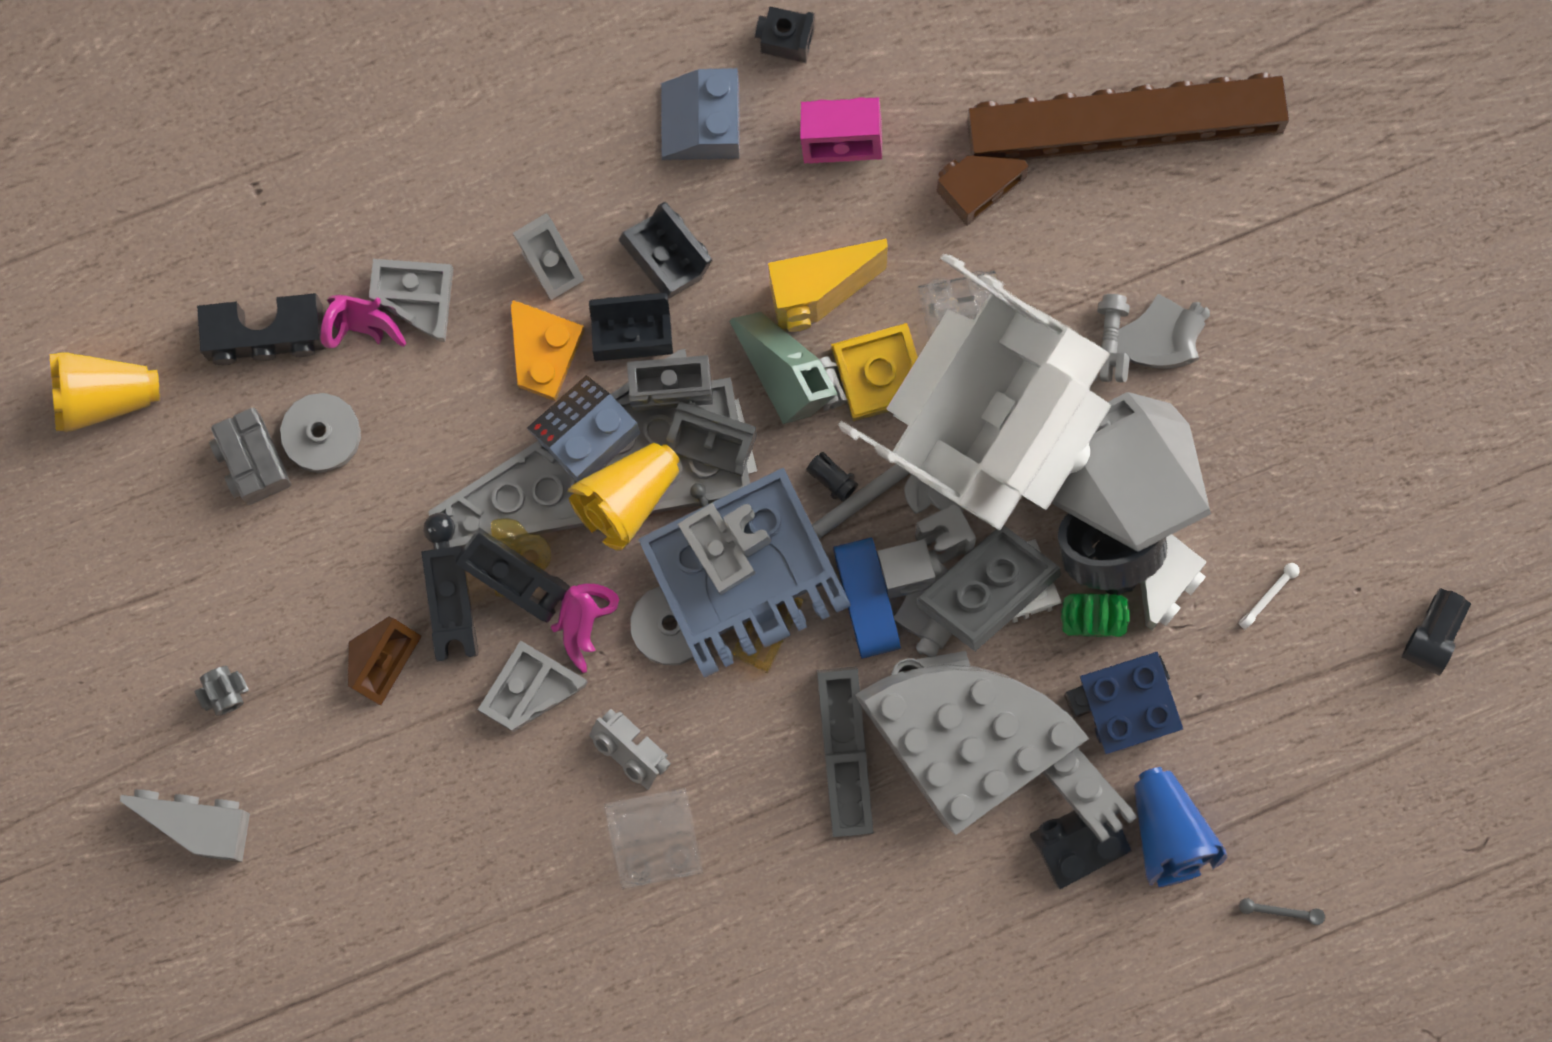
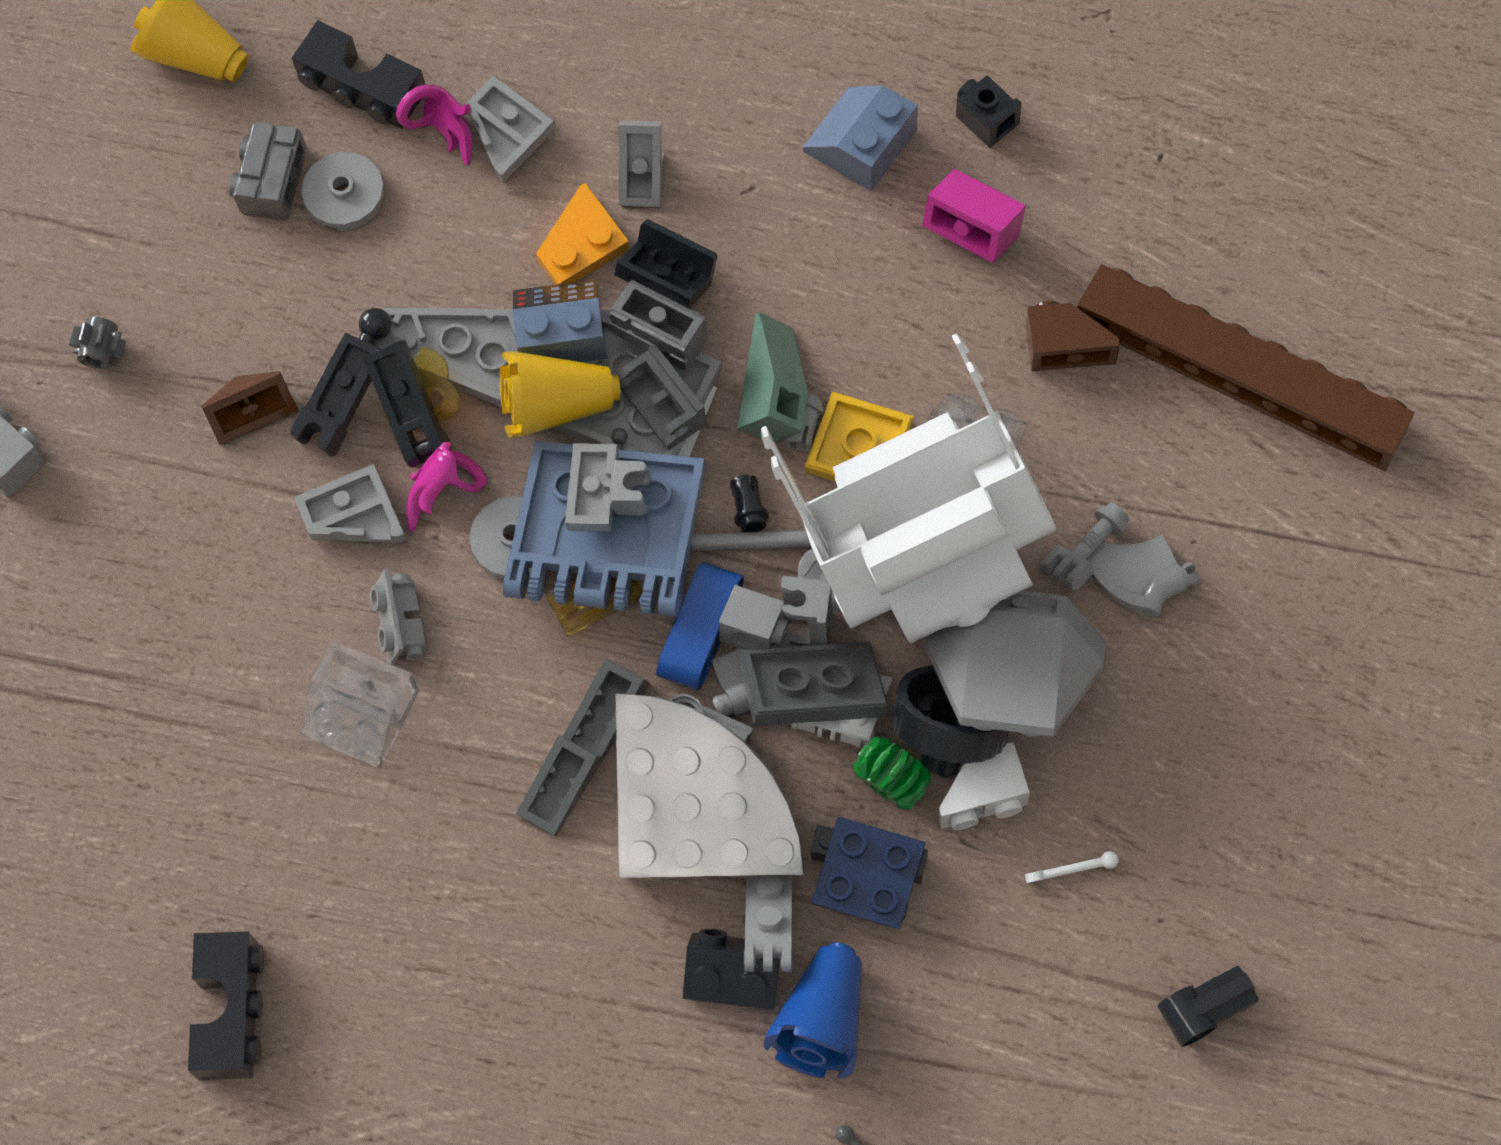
camera: 35 degrees right, 10 degrees down
black bracket [619,202,712,299] -> none
yellow slope [768,239,888,332] -> none

